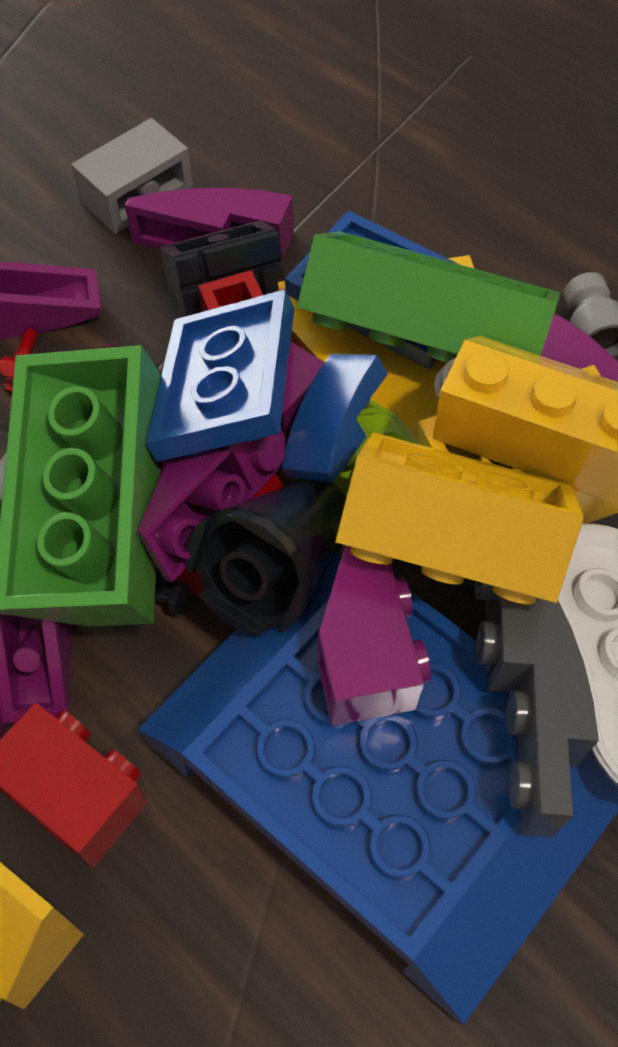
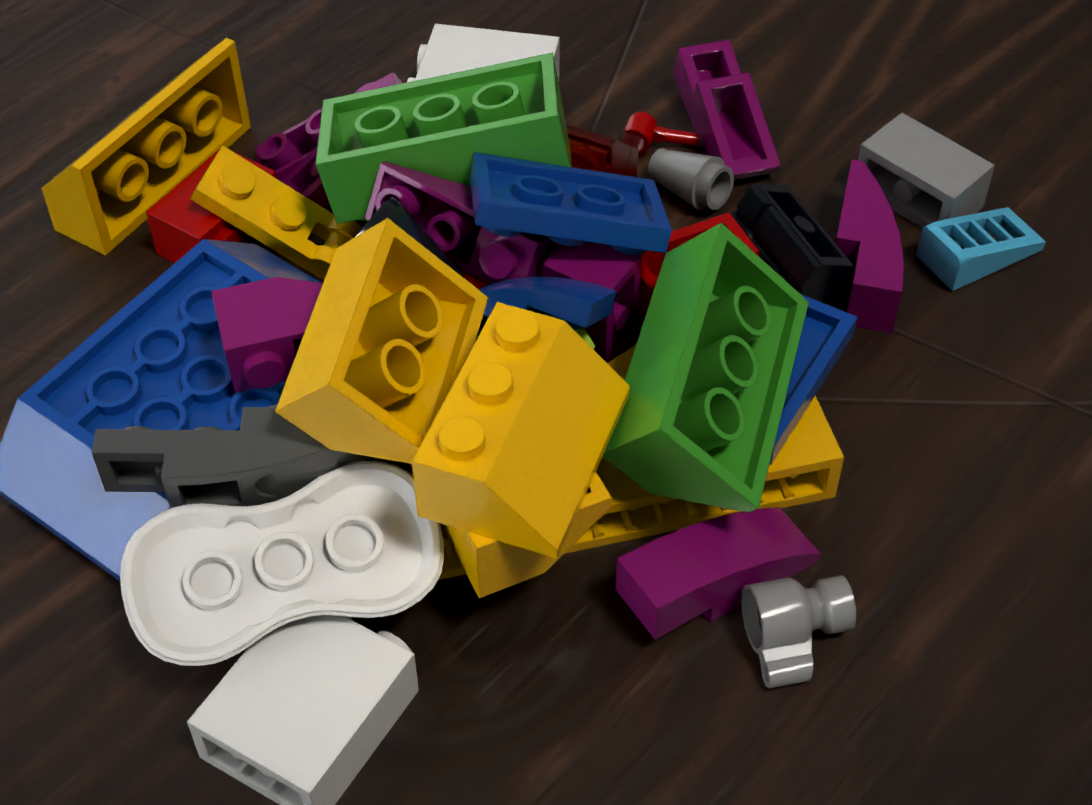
camera: 85 degrees right, 10 degrees down
none -> yellow plate [190,145,362,280]
none -> light grey cone [648,148,734,211]
none -> medium azure slope [916,207,1046,291]

